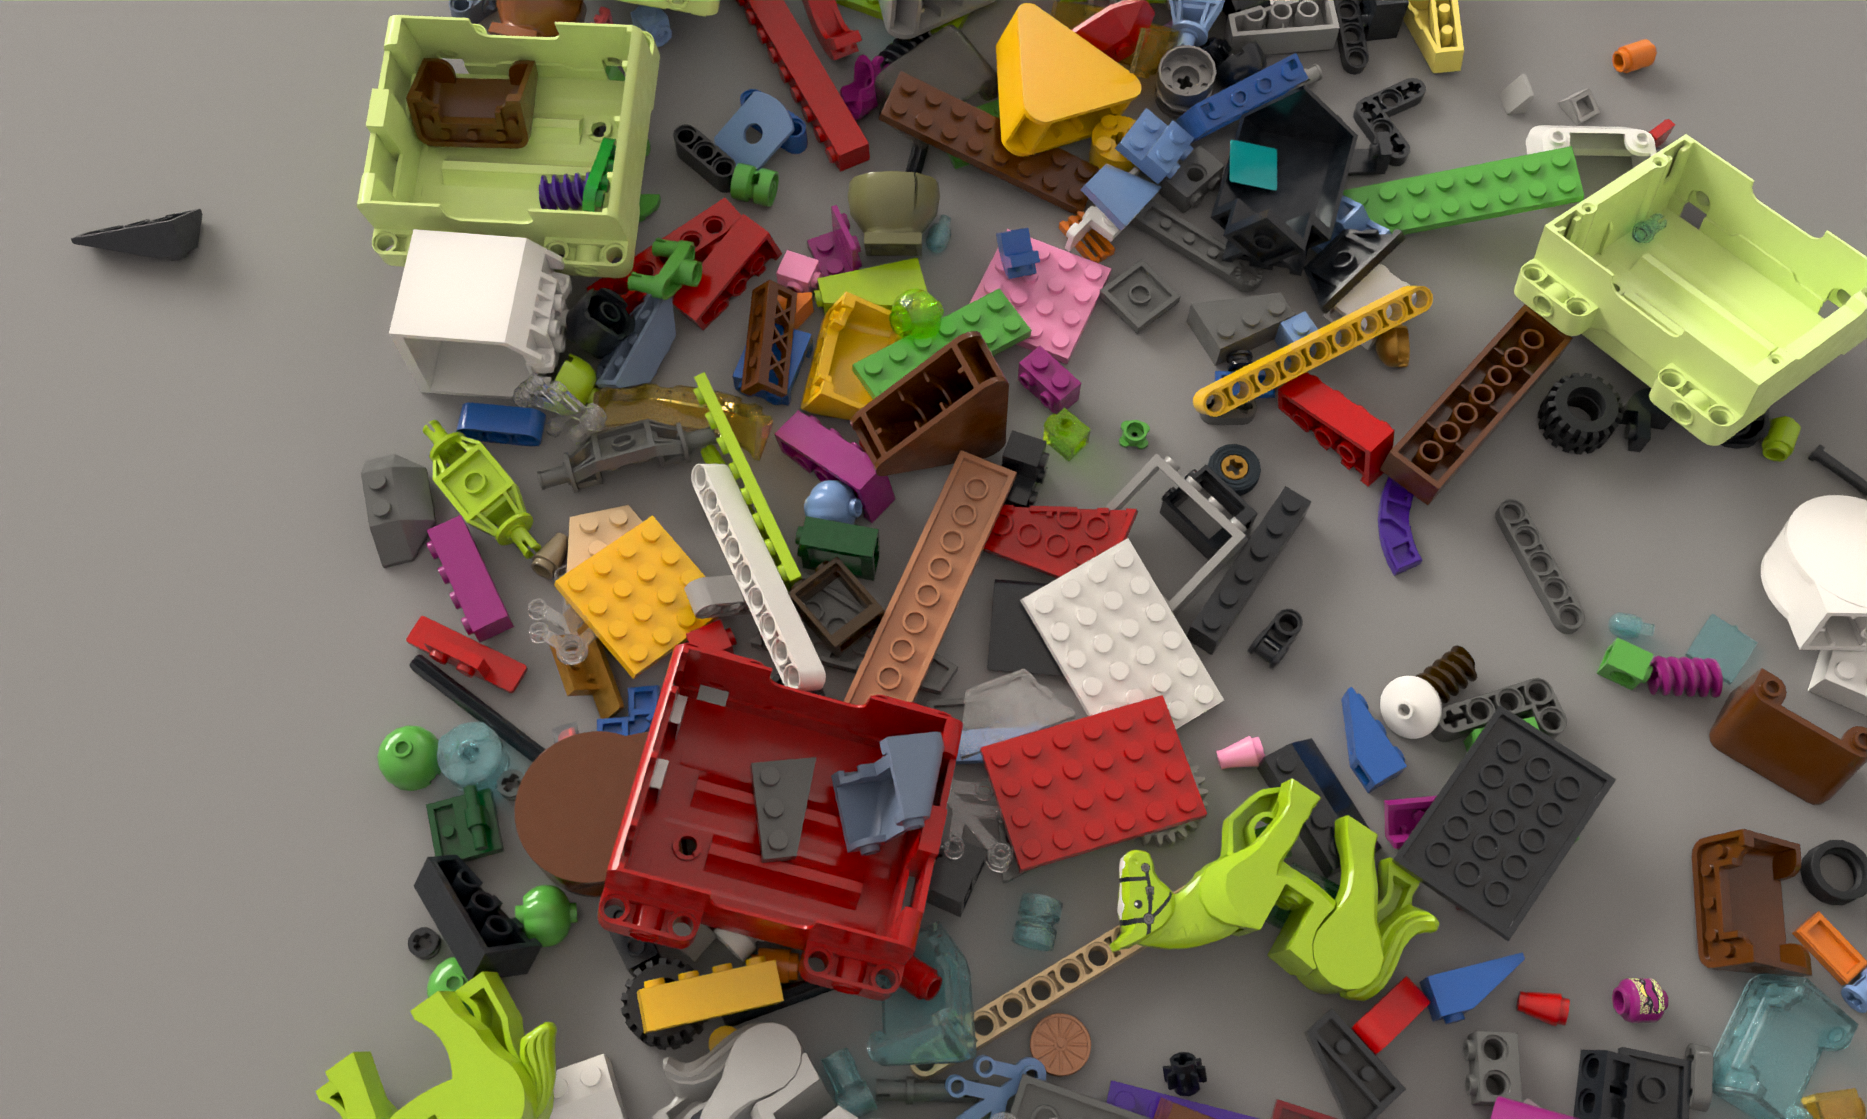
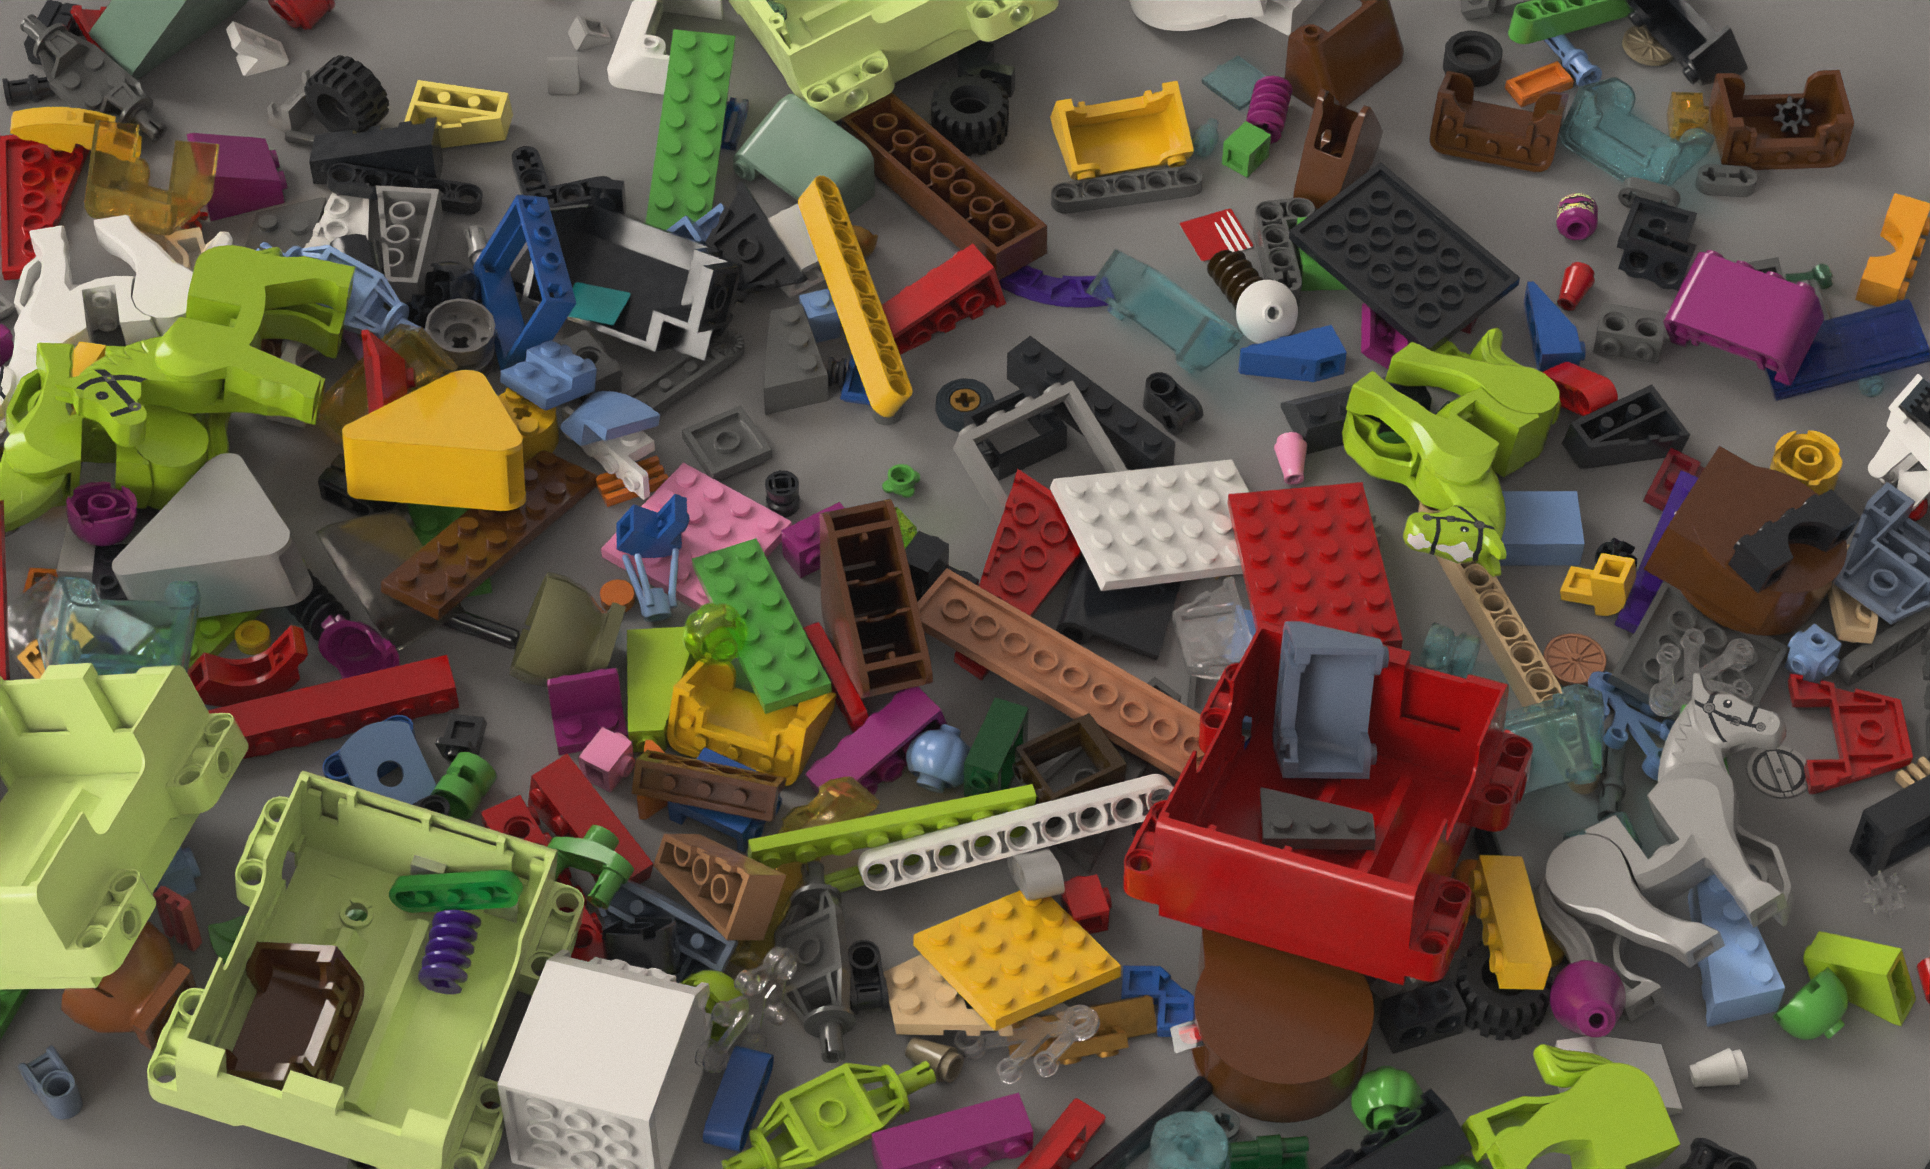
camera: 80 degrees left, 15 degrees down
none -> yellow tile [235,620,271,655]
none -> black bracket [435,713,487,762]
none -> orange tile [600,579,635,613]
none -> light blue plant [622,548,679,622]
none -> medium nougat wedge [653,834,786,940]
none -> tile [721,97,749,151]
none -> sand green windscreen [733,94,875,215]
none -> black wheel [765,470,800,518]
none -> black piece [848,940,890,1015]
none -> yellow windscreen [1050,81,1194,180]
none -> clear light blue windscreen [1086,248,1244,374]
none -> red sticker [1180,208,1253,262]
none -> reddish brown piece [1293,89,1383,209]
none -> medium blue brick [1499,491,1585,566]
none -> magenta cone [1549,960,1626,1038]
none -> yellow brick [1560,553,1637,616]

